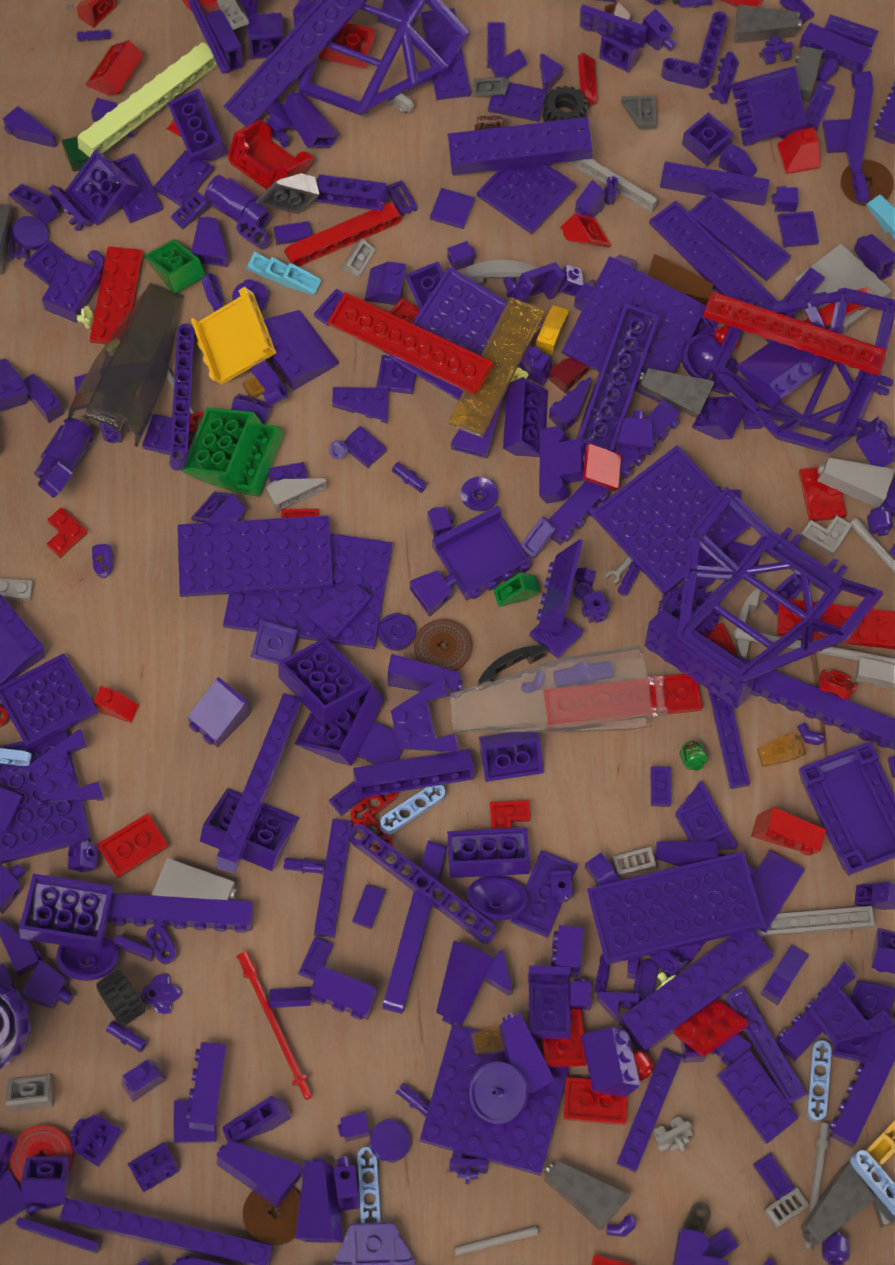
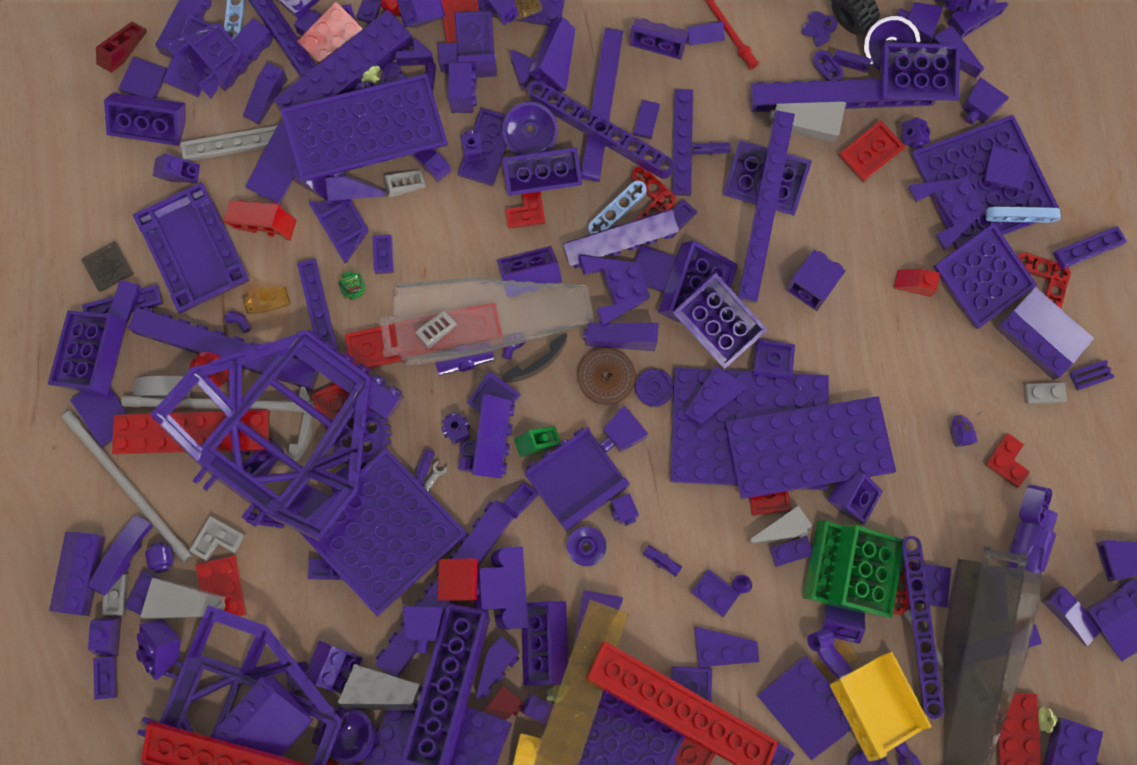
camera: 175 degrees right, 10 degrees up
dark purple tile [298,937,333,981] -> none
none -> light grey slope [415,311,457,350]

